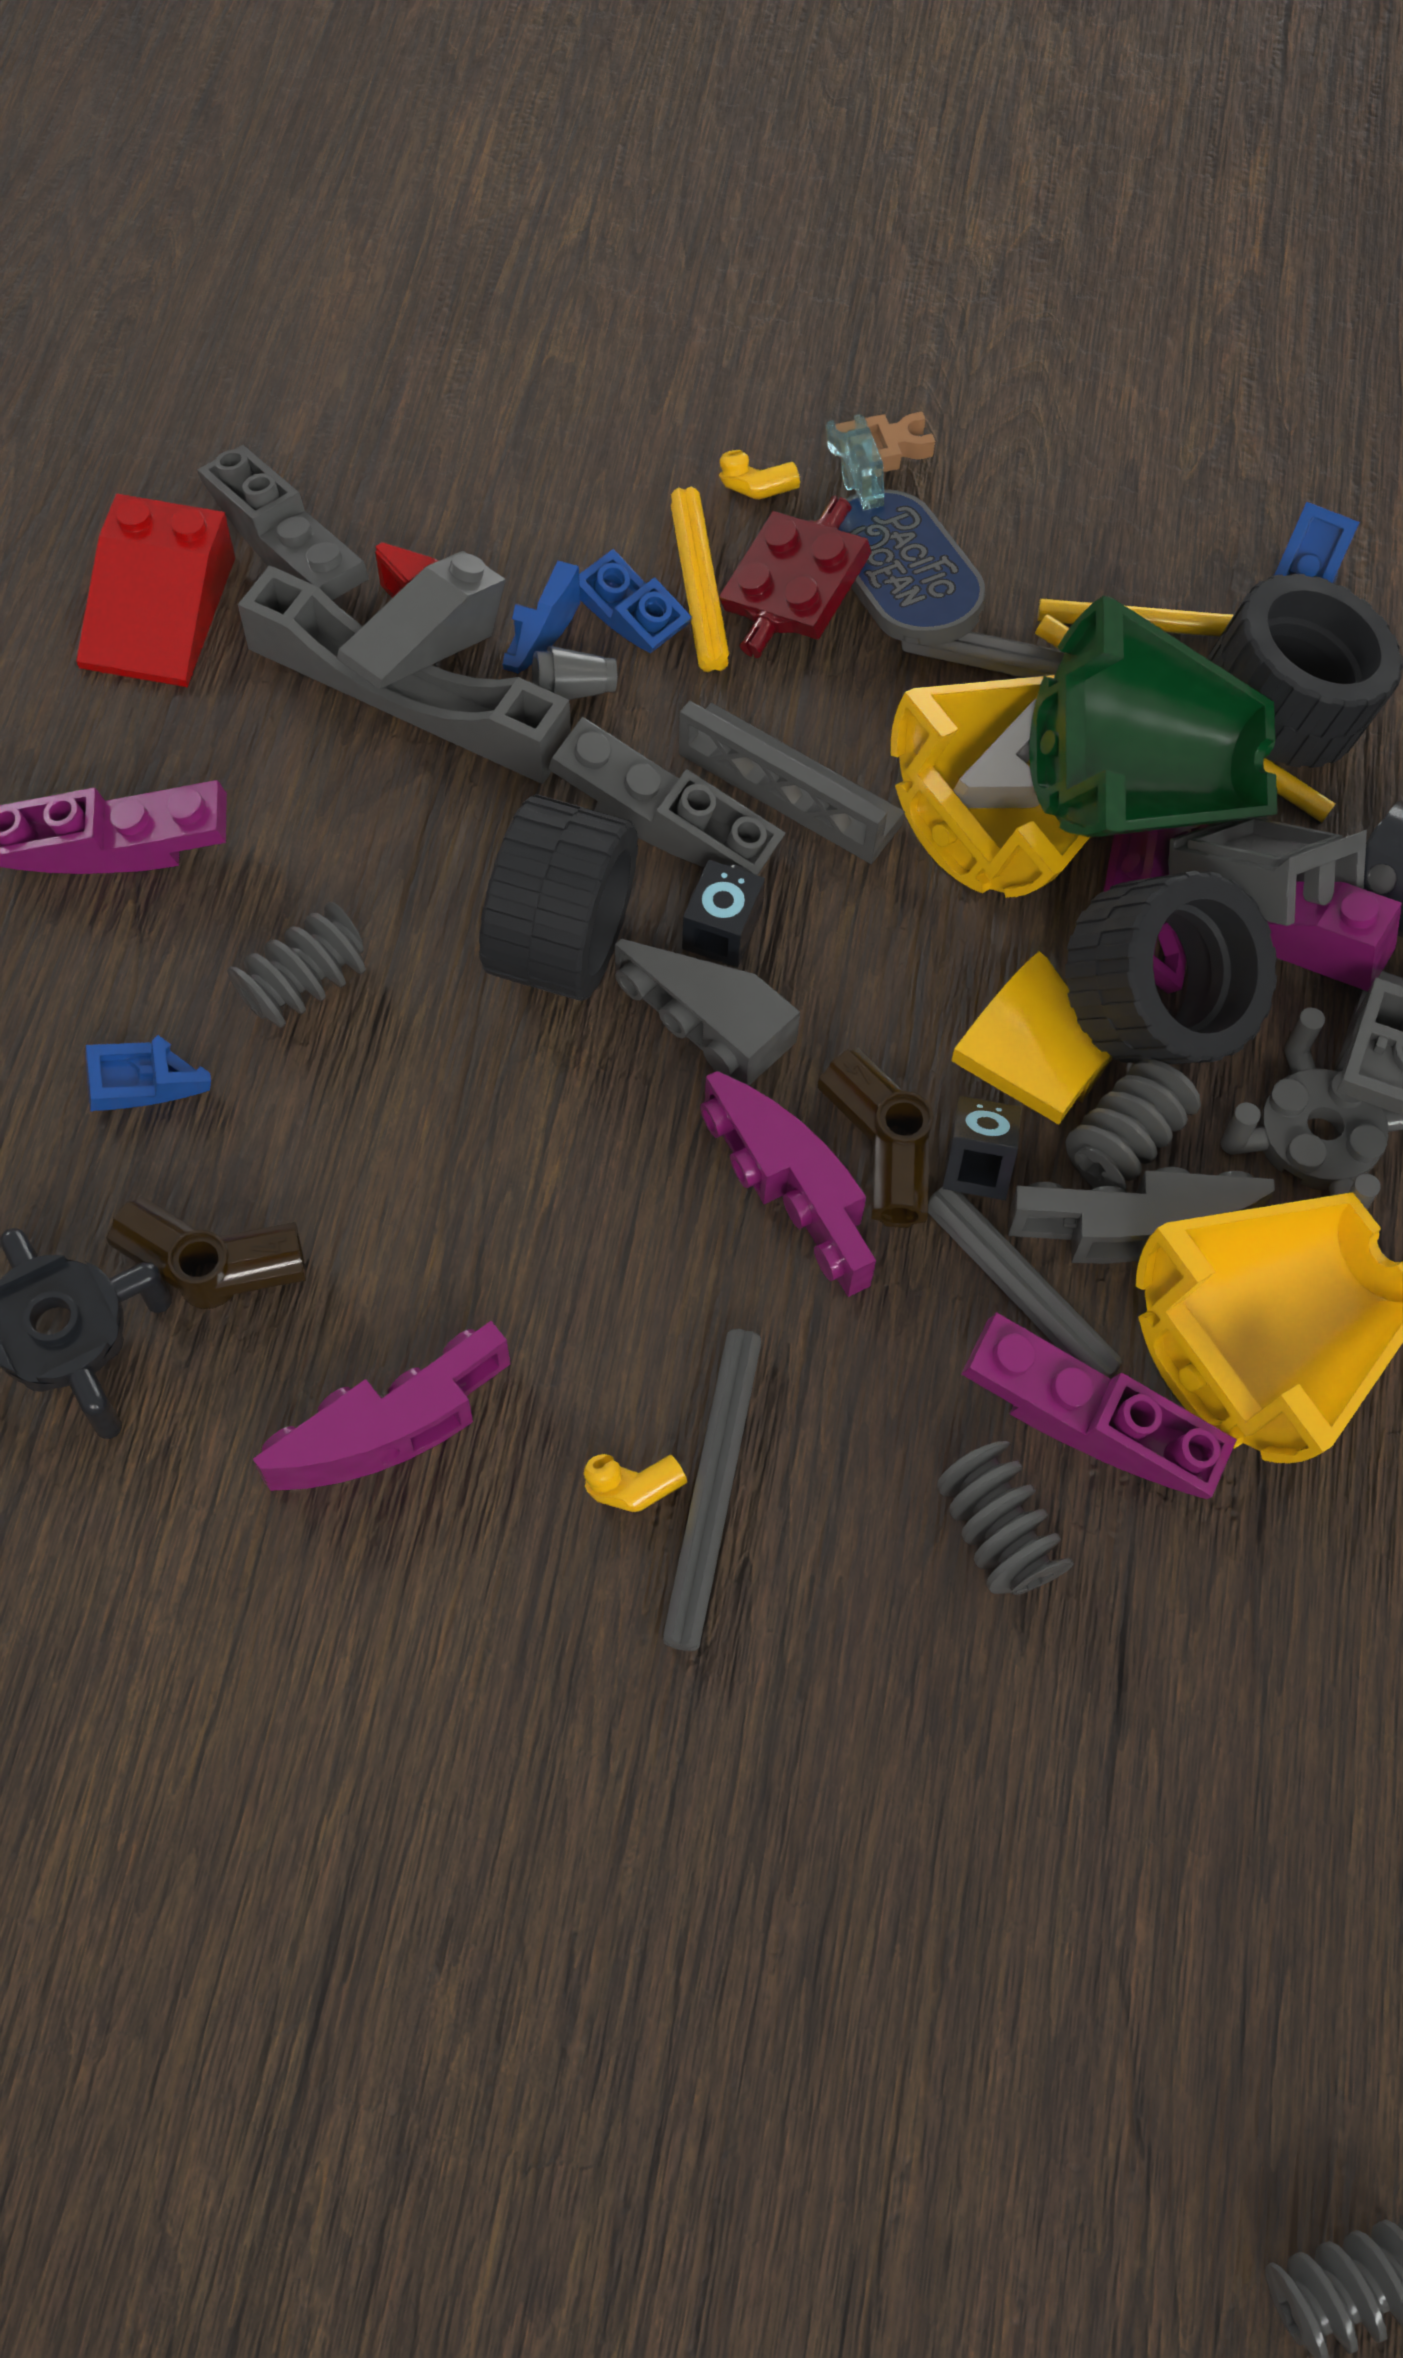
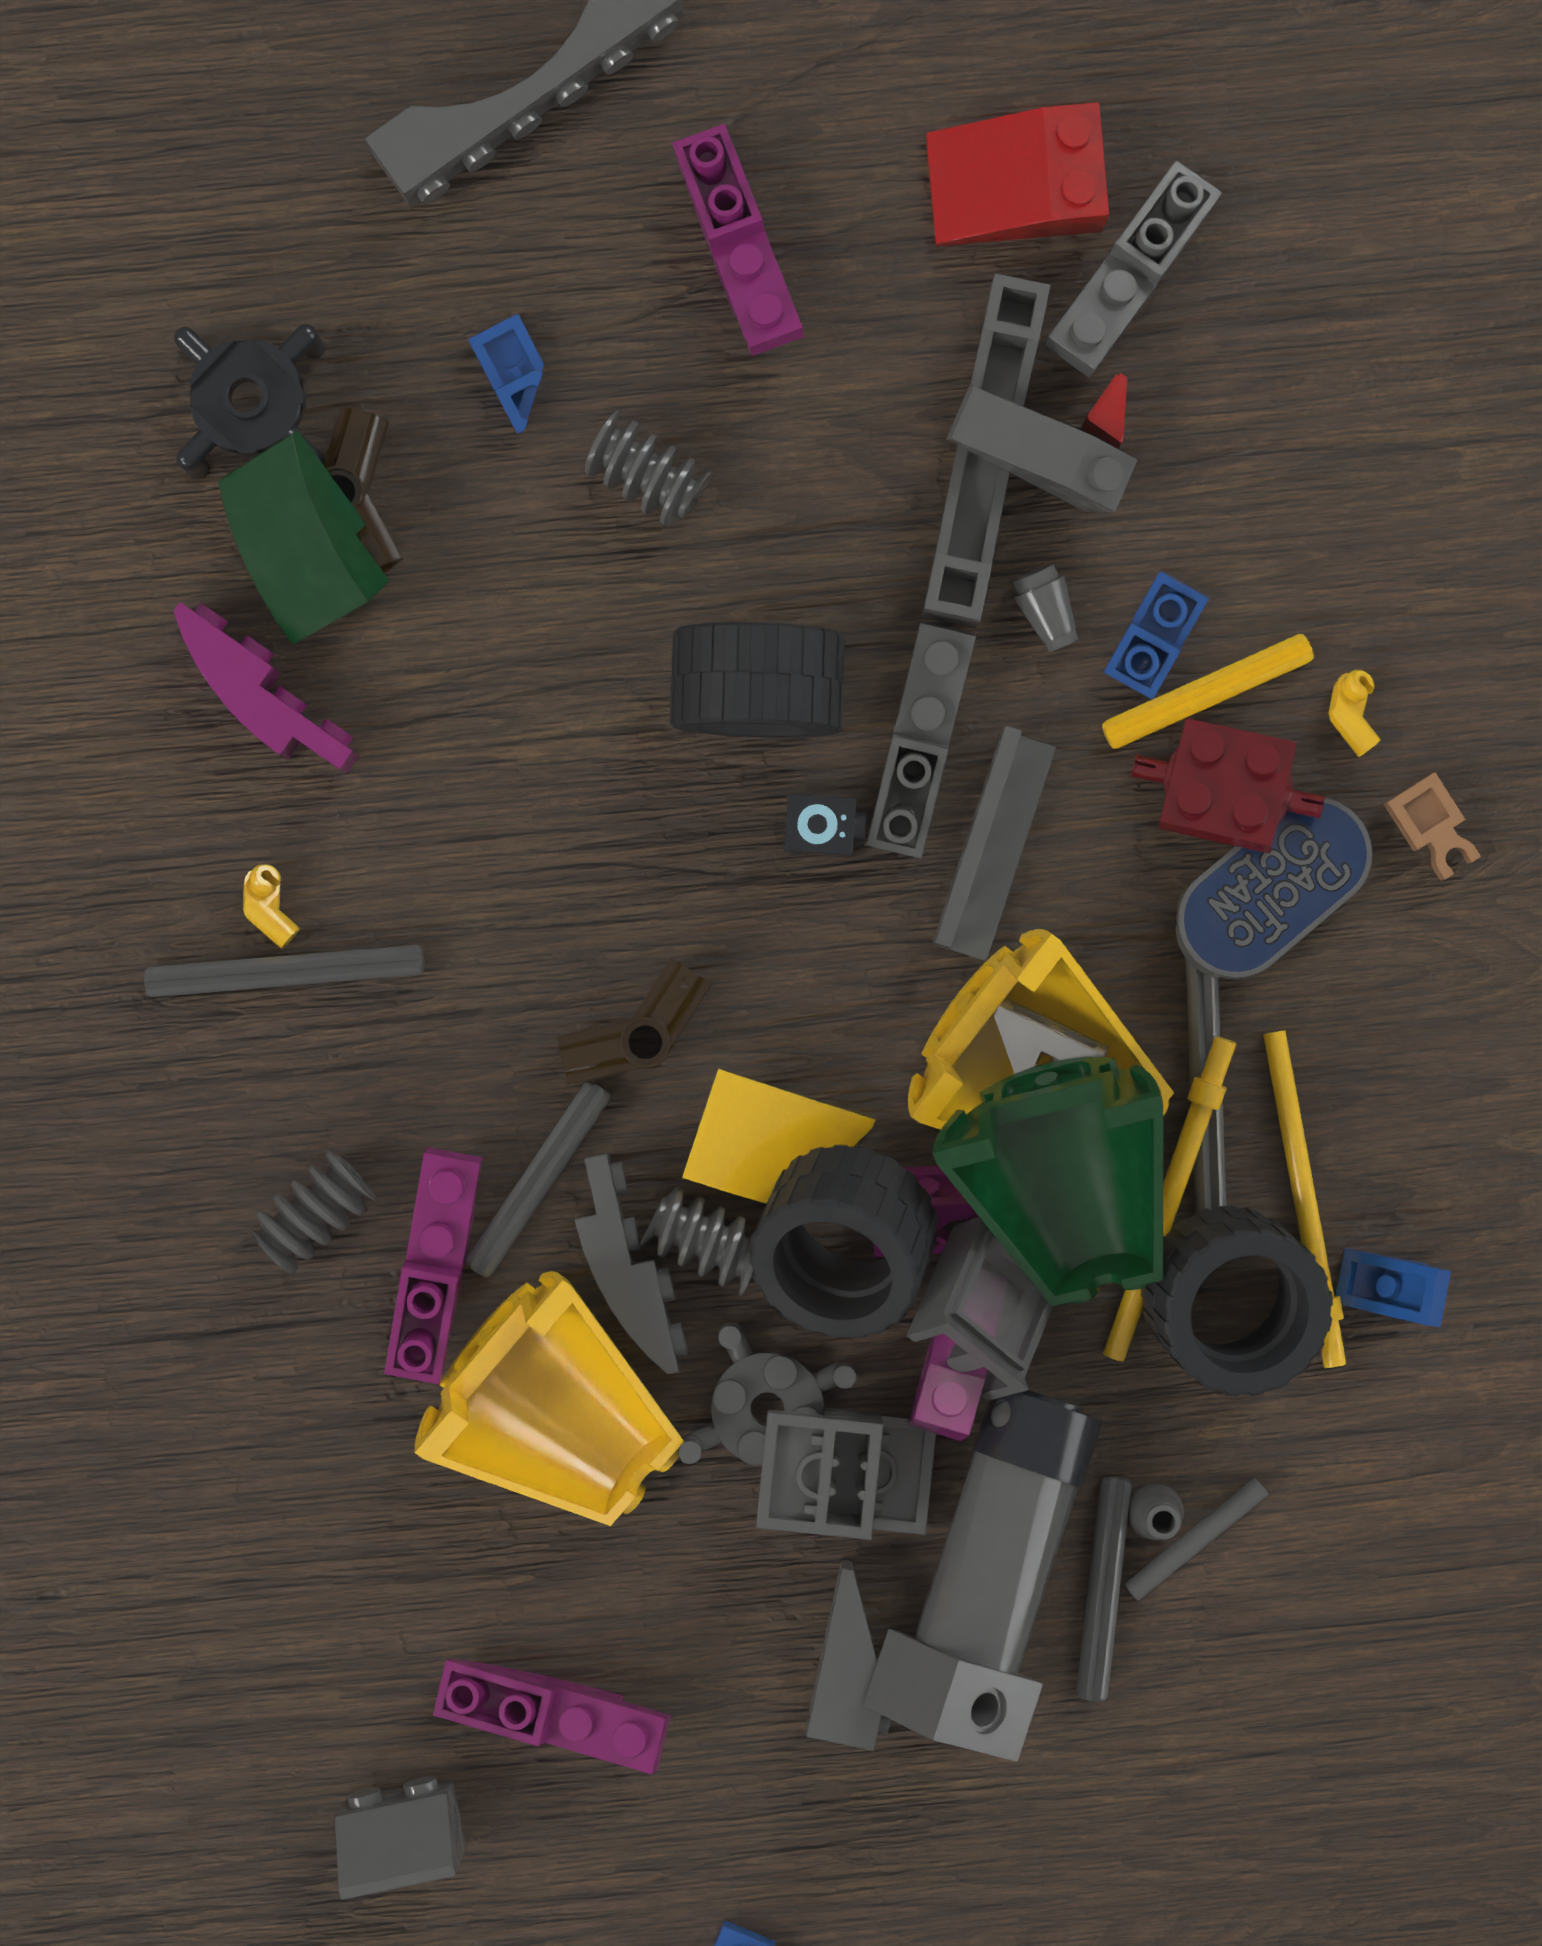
camera: 80 degrees right, 25 degrees up
blue slope [502,561,580,674] -> none
dark grey slope [615,939,800,1086] -> none
magenta slope [700,1071,876,1297] -> none
clear light blue plate [826,414,884,511] -> none
black brick [943,1096,1021,1201] -> none
none -> dark green slope [218,430,389,645]

